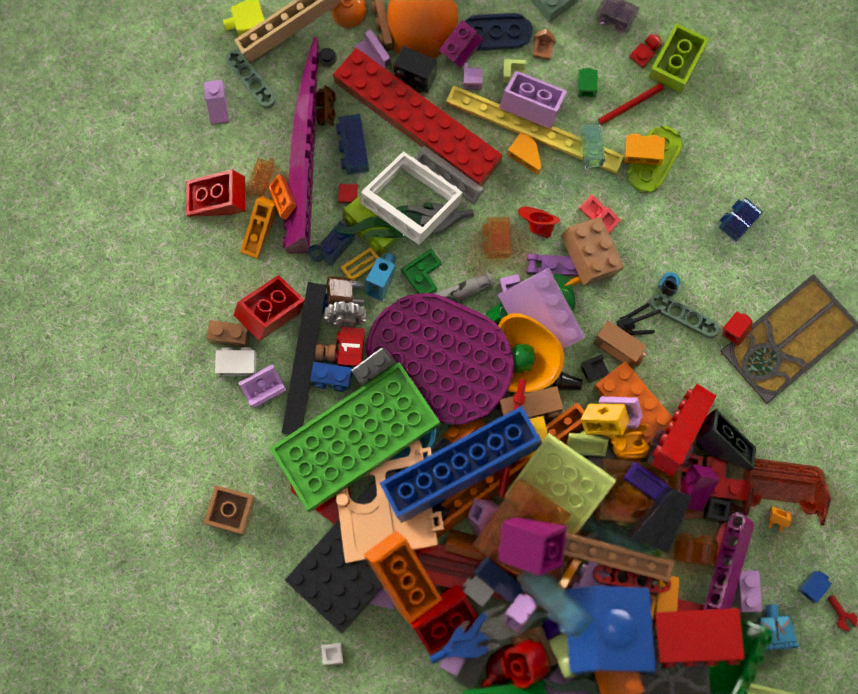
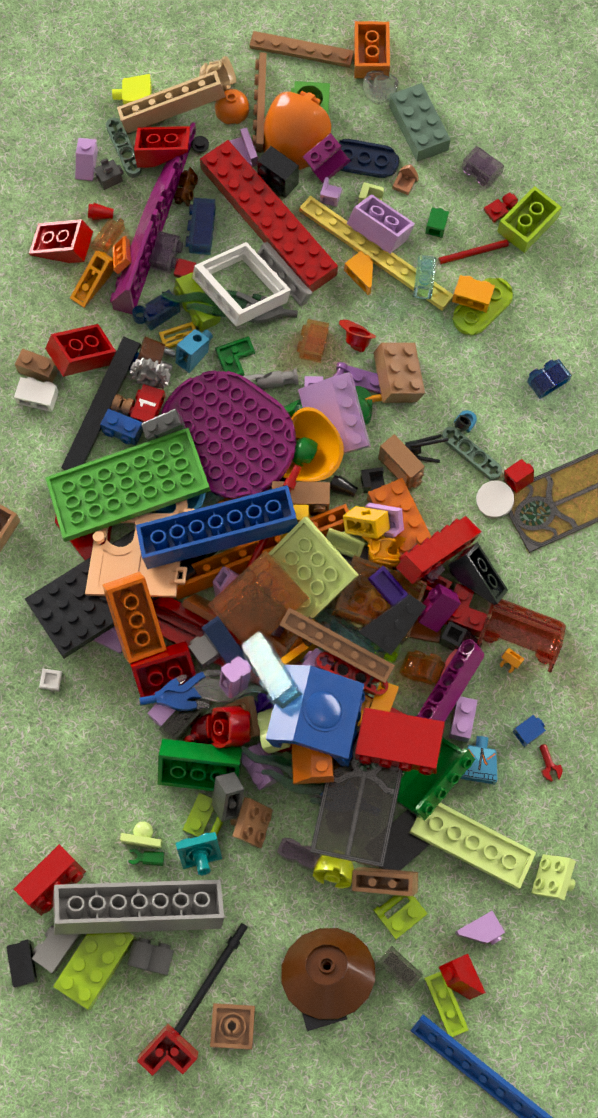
camera: 10 degrees right, 5 degrees down
lavender bracket [238,364,286,408] -> none
magenta slope [499,517,567,576] -> none
coral slope [578,194,621,233] -> none
none -> red cone [88,202,114,220]
none -> dark grey brick [94,158,124,190]
none -> red slope [134,126,191,168]
none -> brick [149,231,183,273]
none -> white tile [476,481,514,518]

